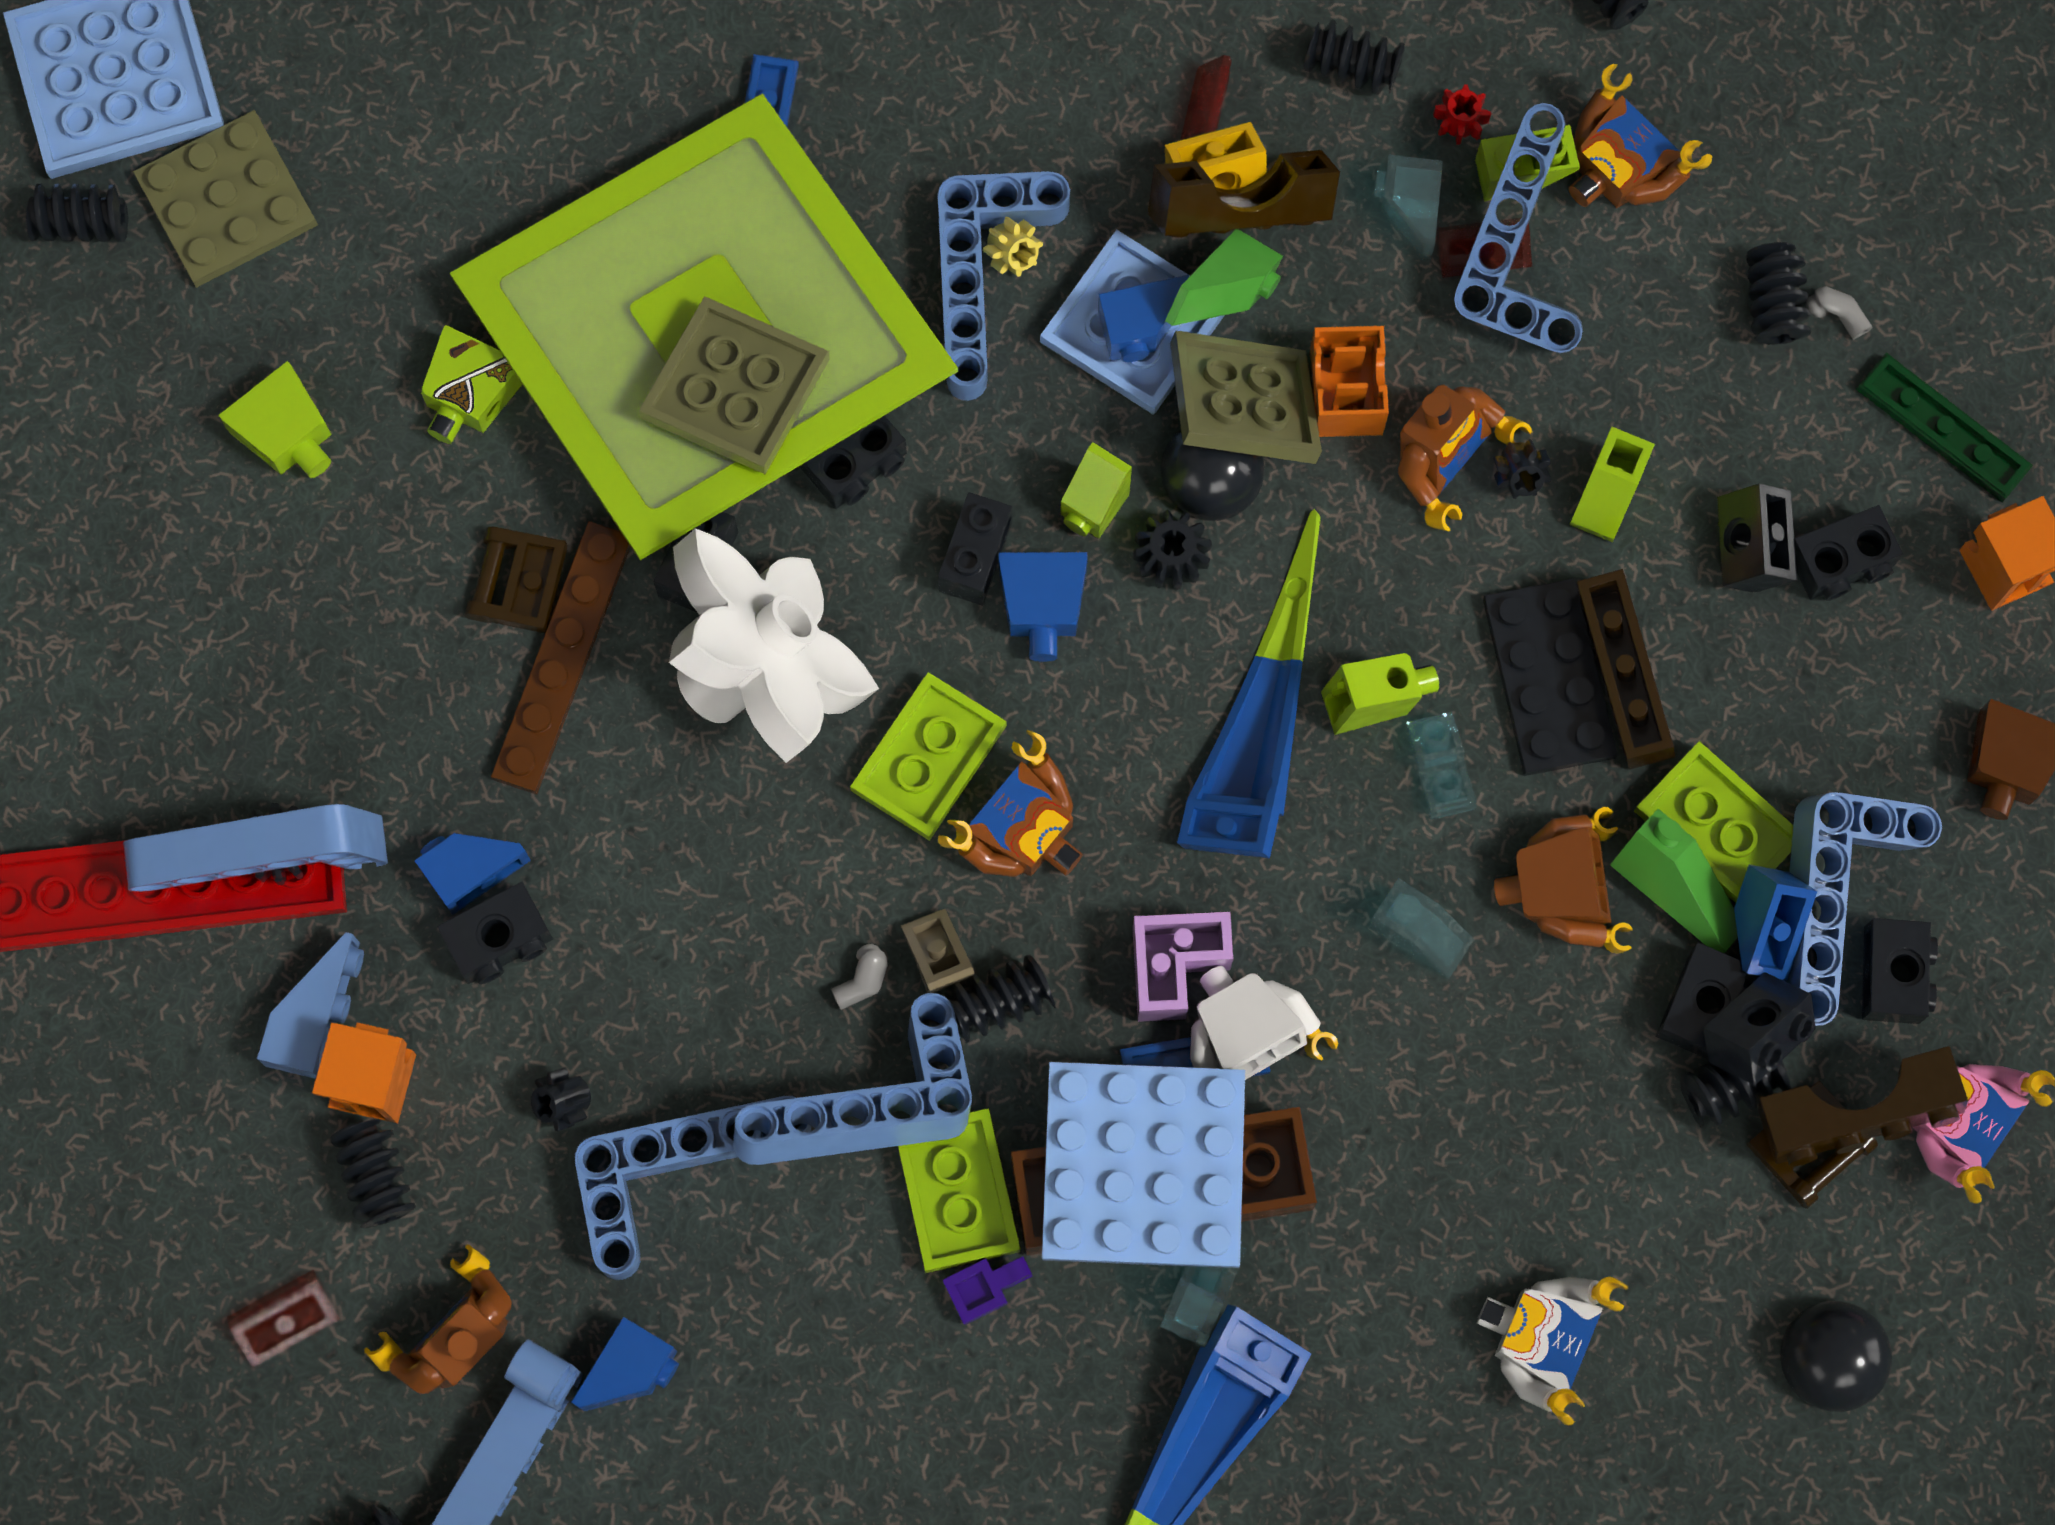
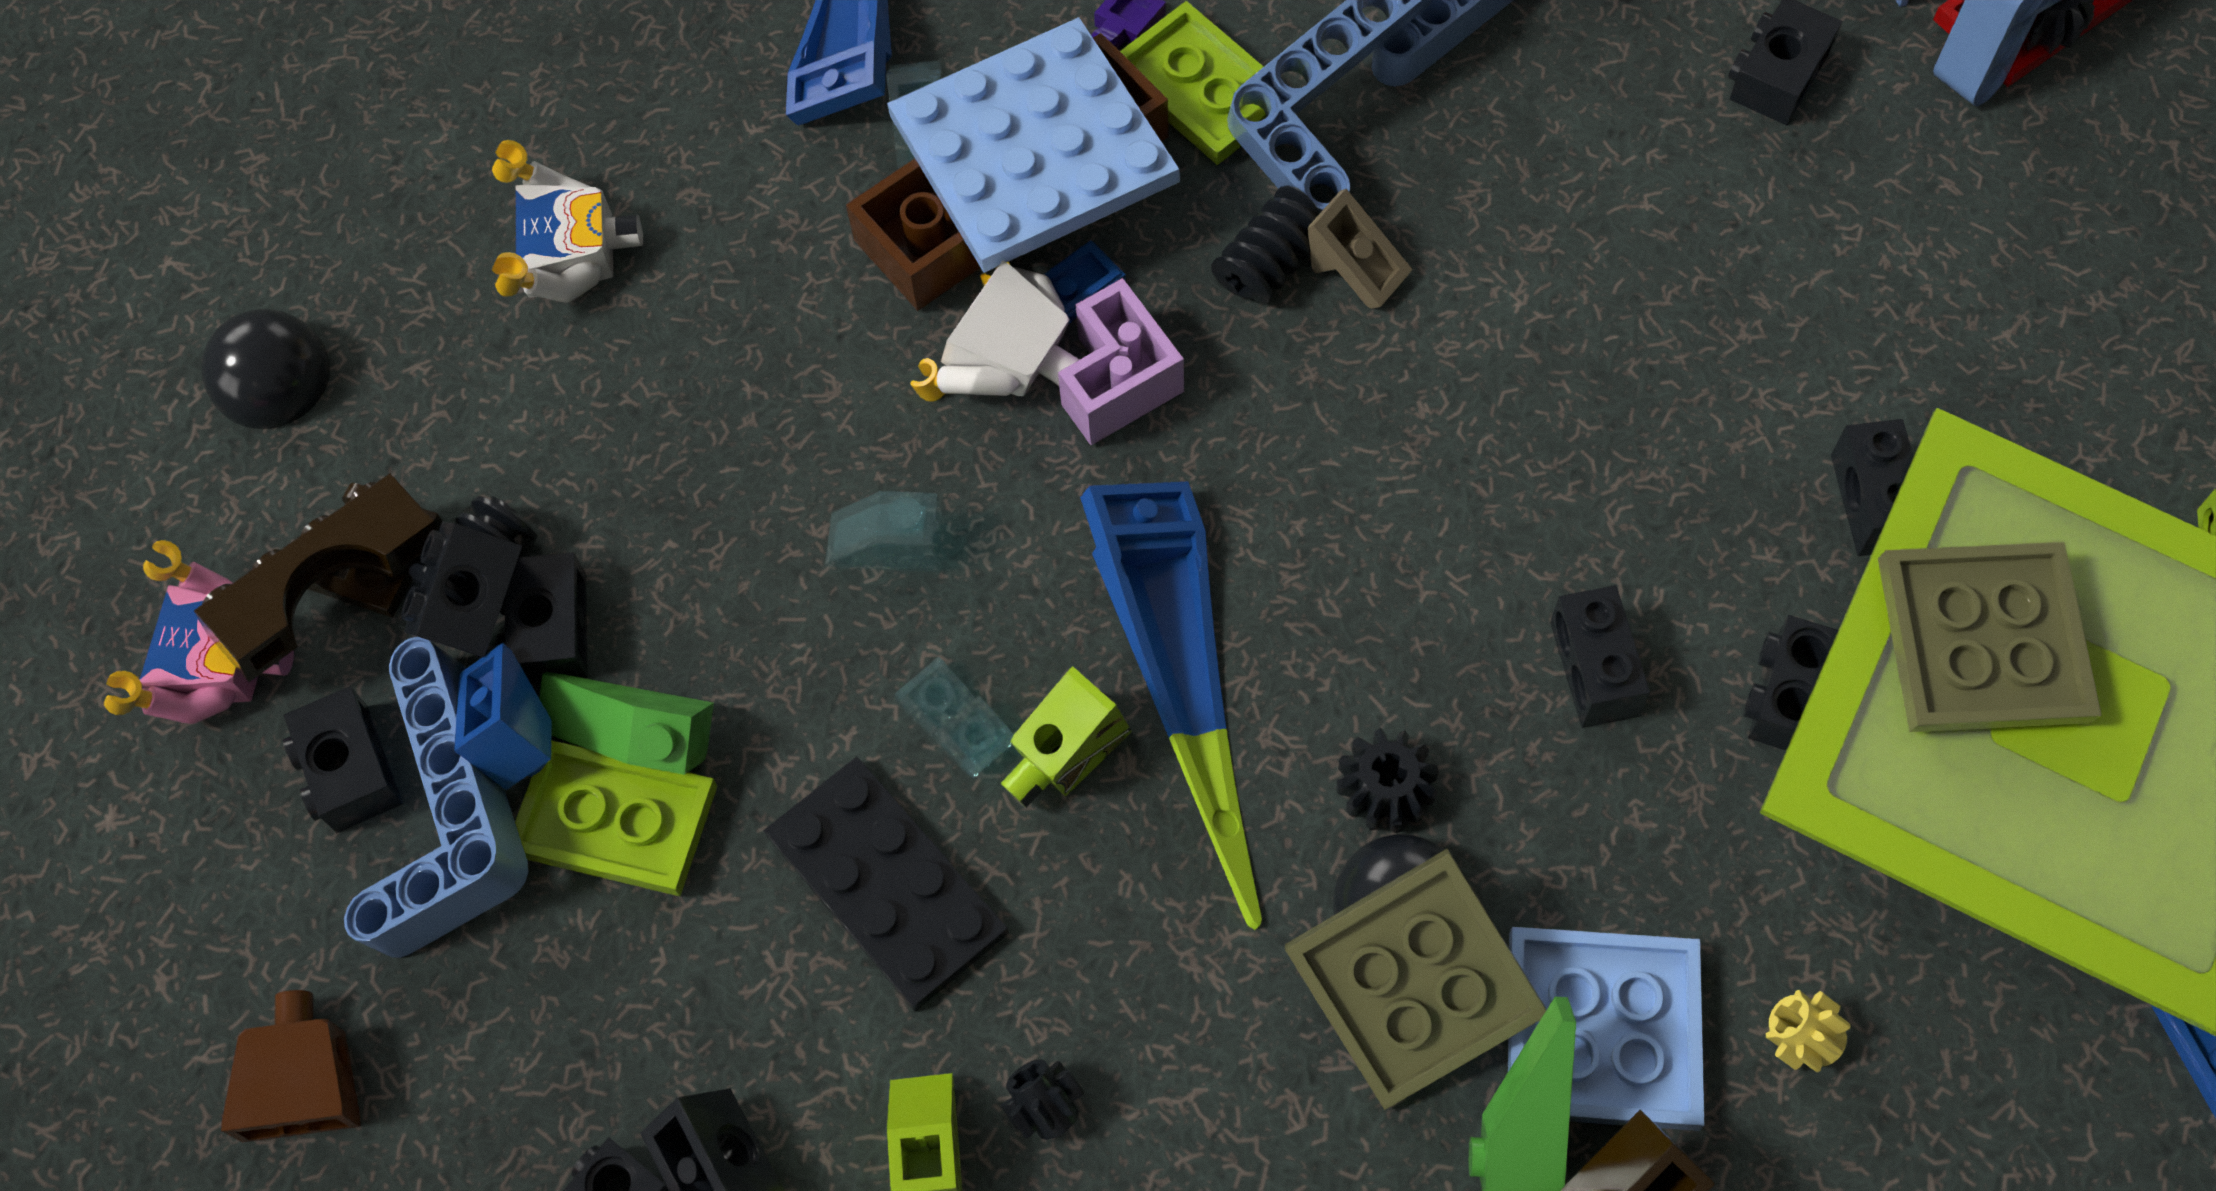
camera: 155 degrees right, 10 degrees down
blue slope [415,833,531,915] -> none
dark brown plate [464,527,568,633] -> none
reddish brown plate [491,521,631,795] -> none
white plant [669,528,879,763] -> none
light grey arm [831,944,888,1010] -> none
lime plate [850,672,1007,841] -> none
medium blue beam [938,171,1070,401] -> none
torso [938,730,1083,877] -> none
blue torso [999,552,1087,662] -> none
lime slope [1061,442,1132,539] -> none
blue slope [1098,274,1189,362] -> none
orange piece [1310,326,1389,437] -> none
dark orange torso [1398,384,1532,532] -> none
dark orange torso [1494,807,1633,954] -> none
dark brown brick [1577,569,1675,770] -> none

